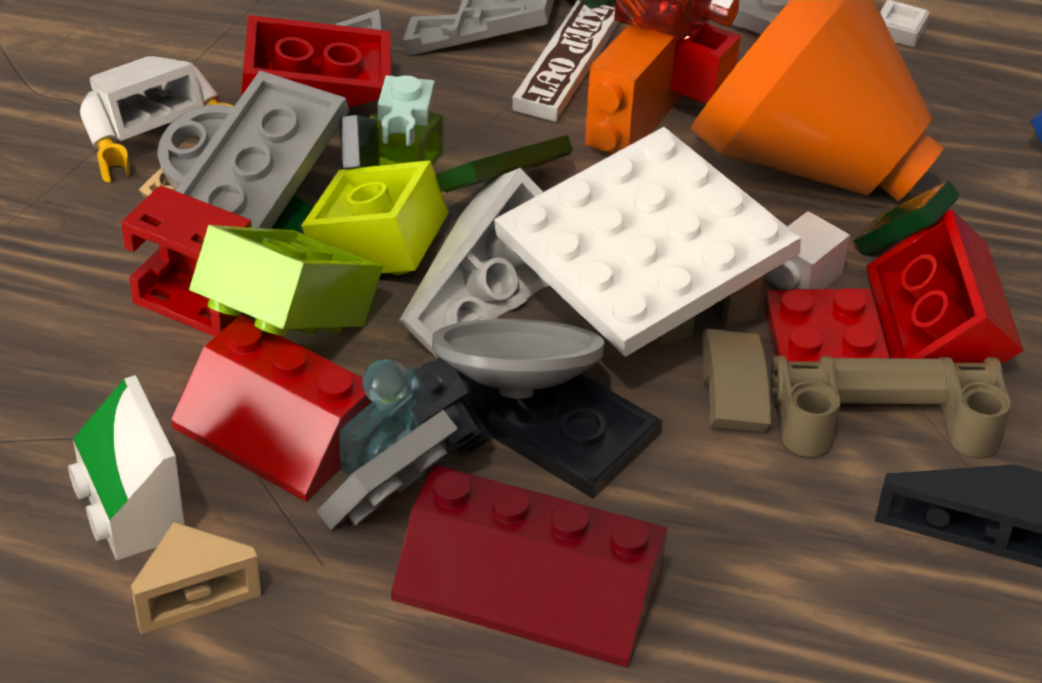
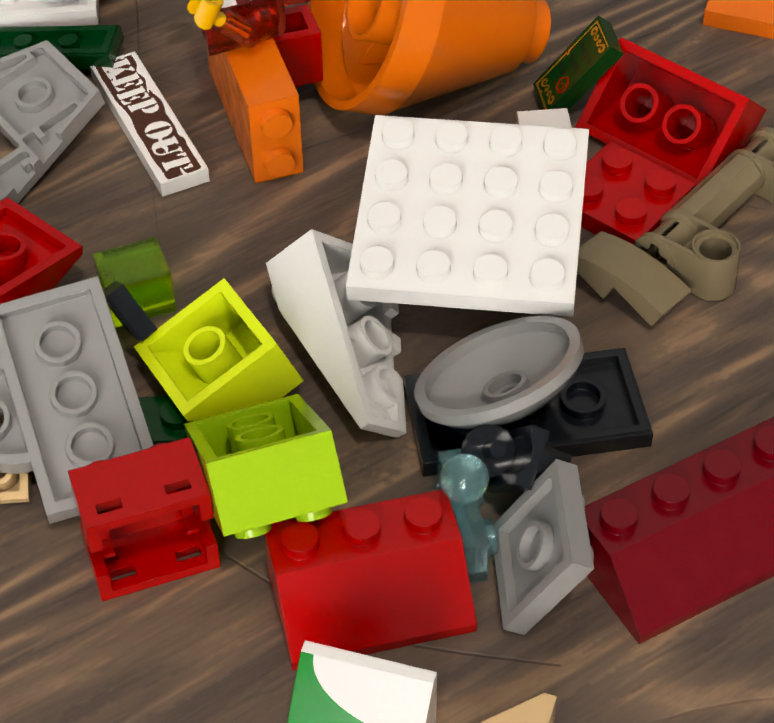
camera: 45 degrees left, 5 degrees up
light aqua plate [378,75,434,146] -> none
dark green tile [436,135,573,193] -> none

